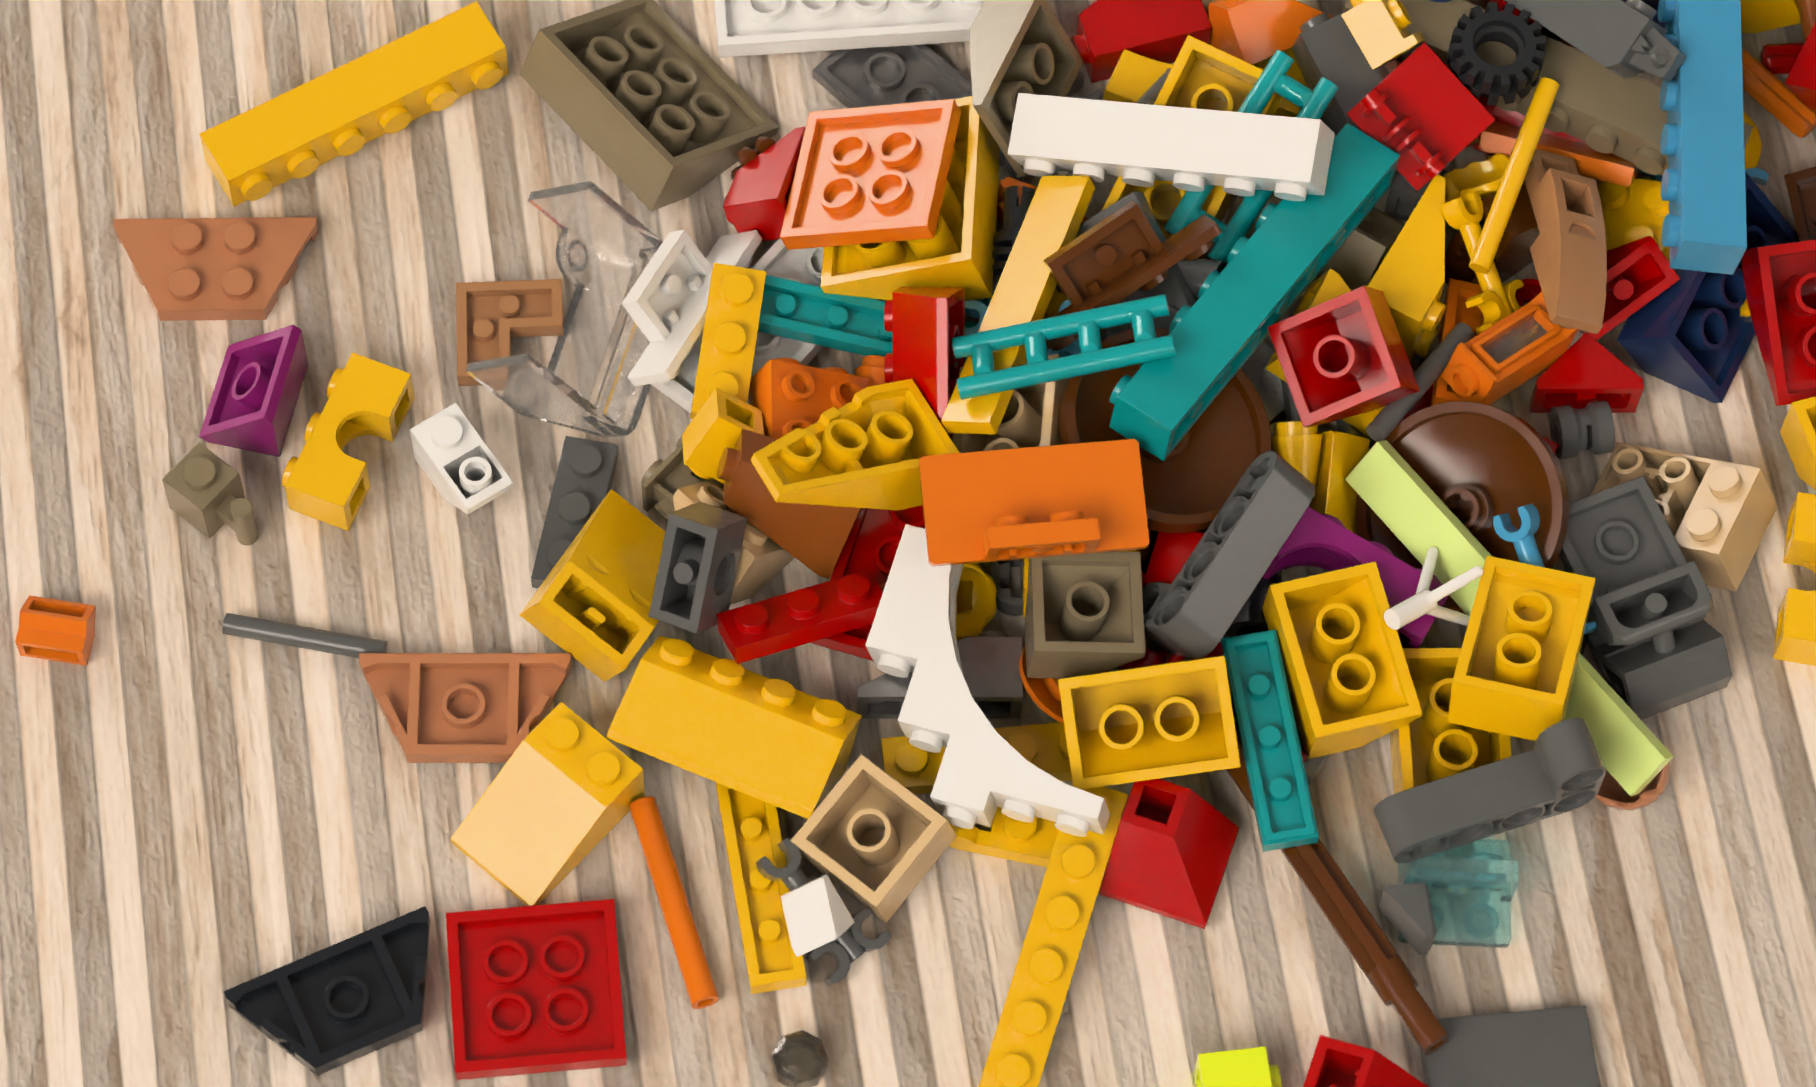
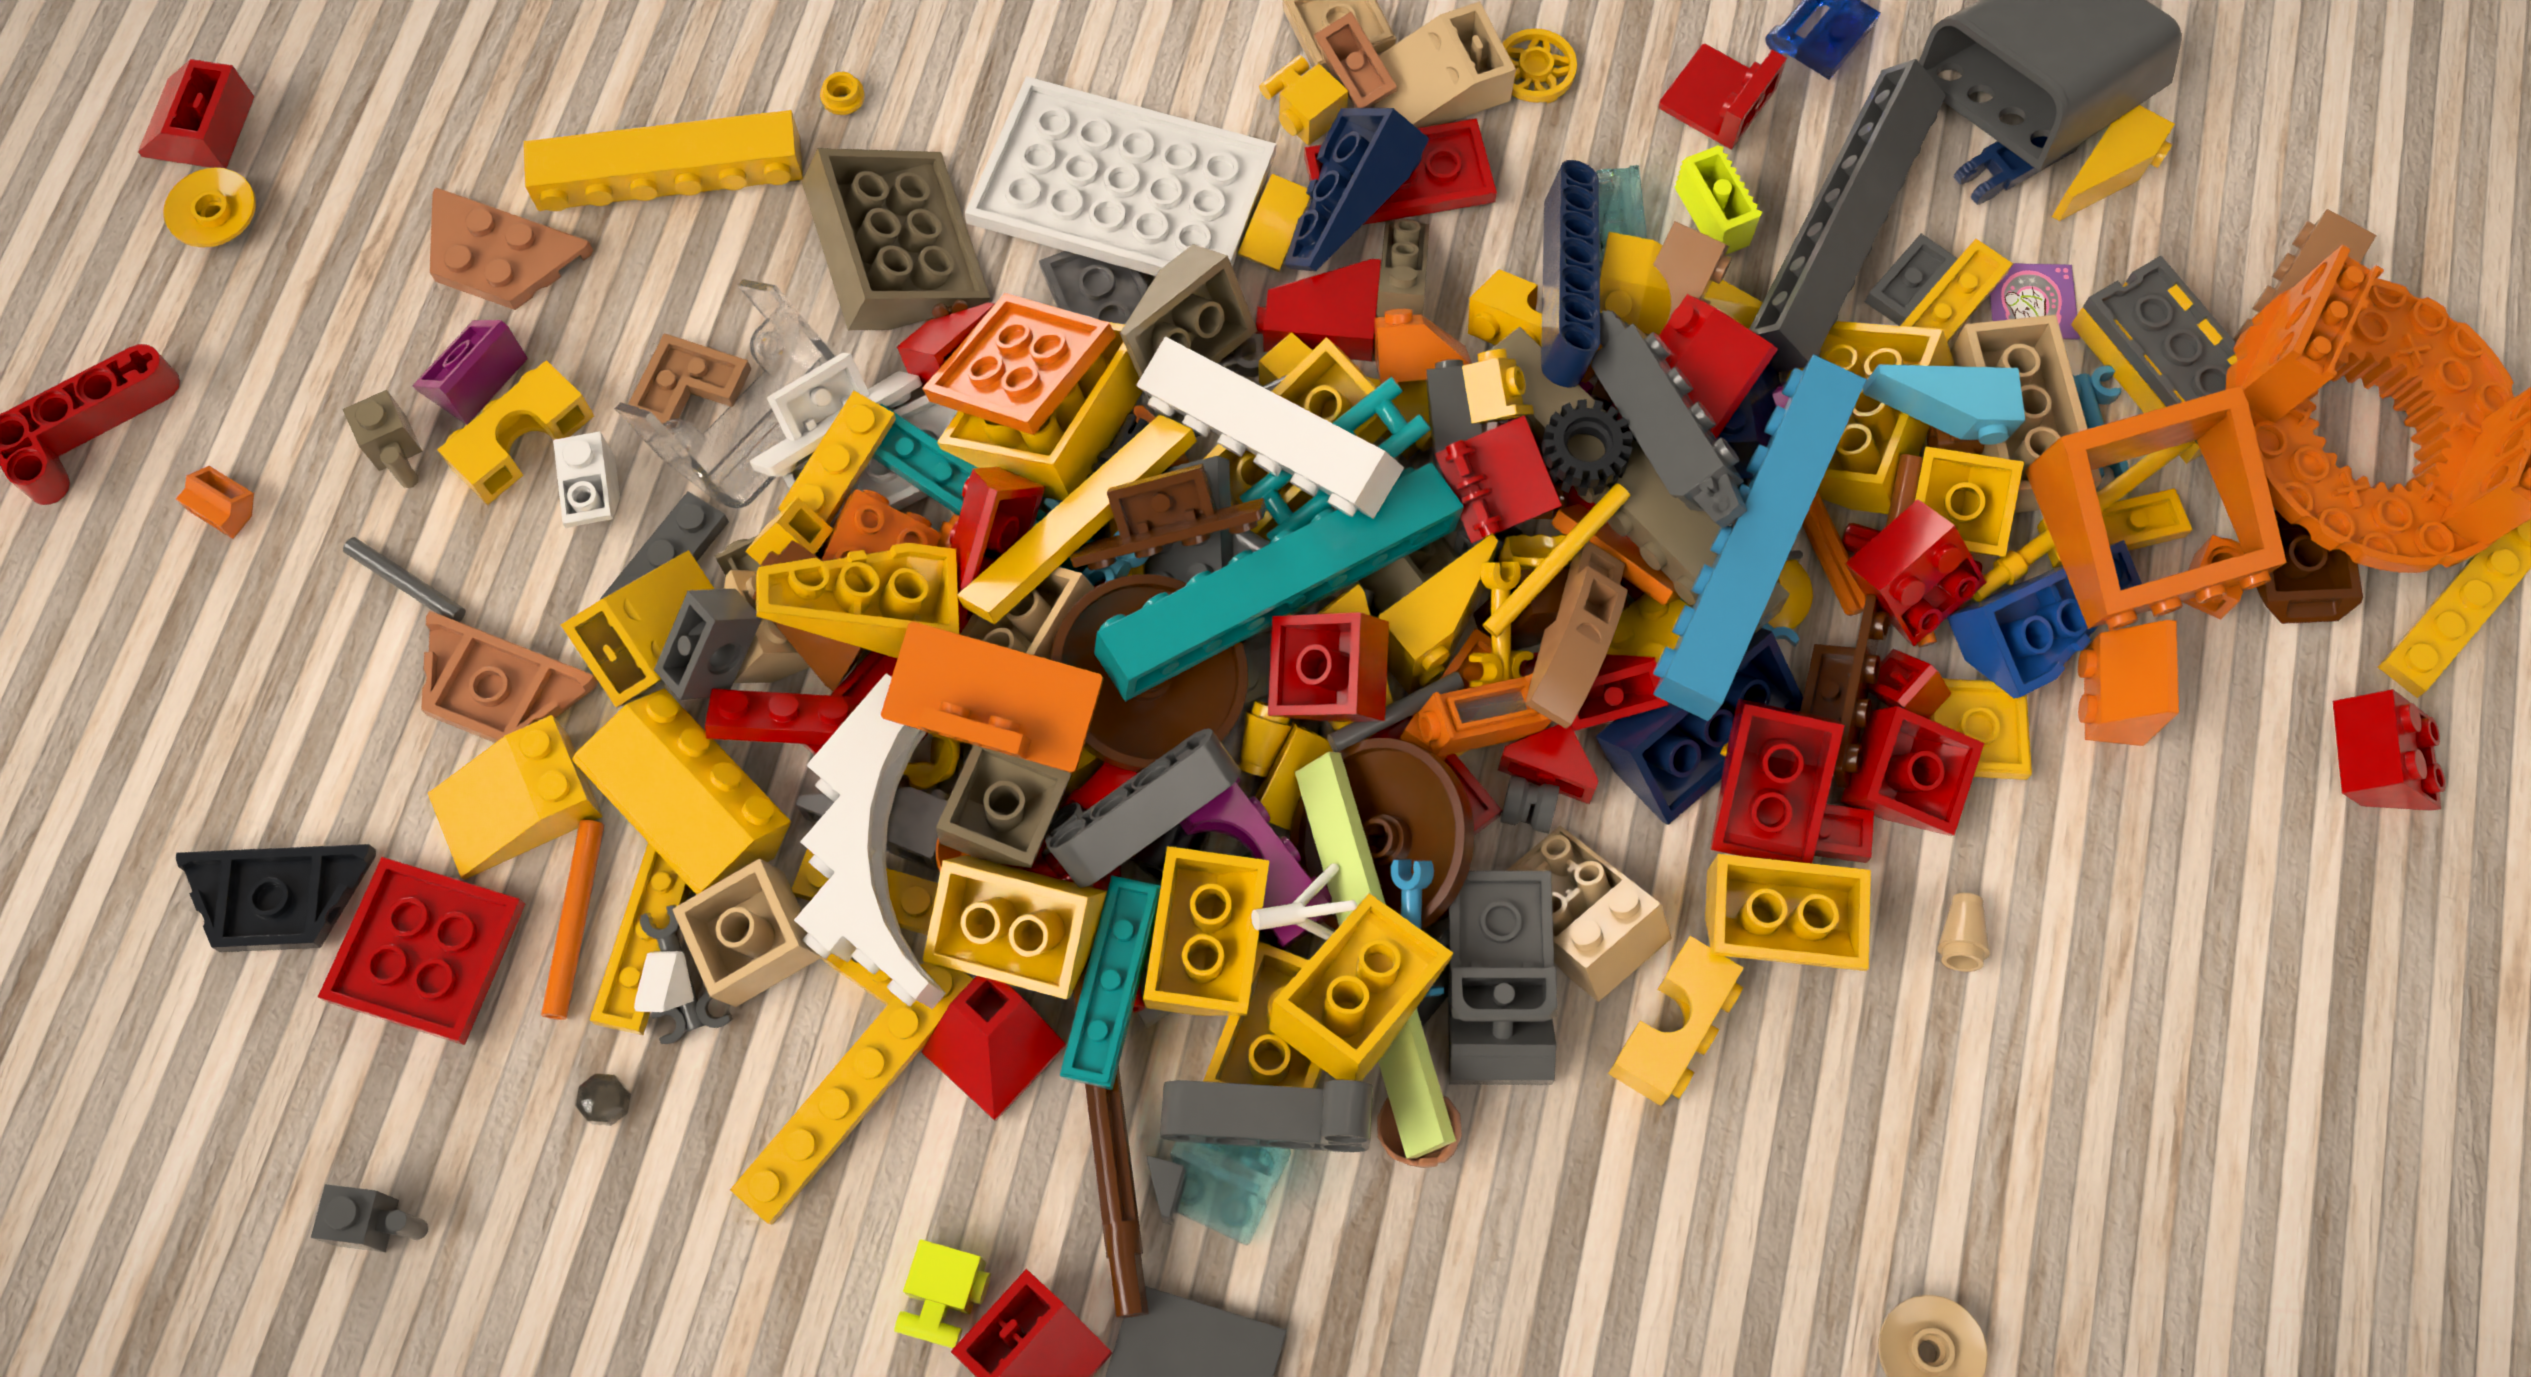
camera: 25 degrees right, 5 degrees up
teal bar [952,294,1176,400] -> none

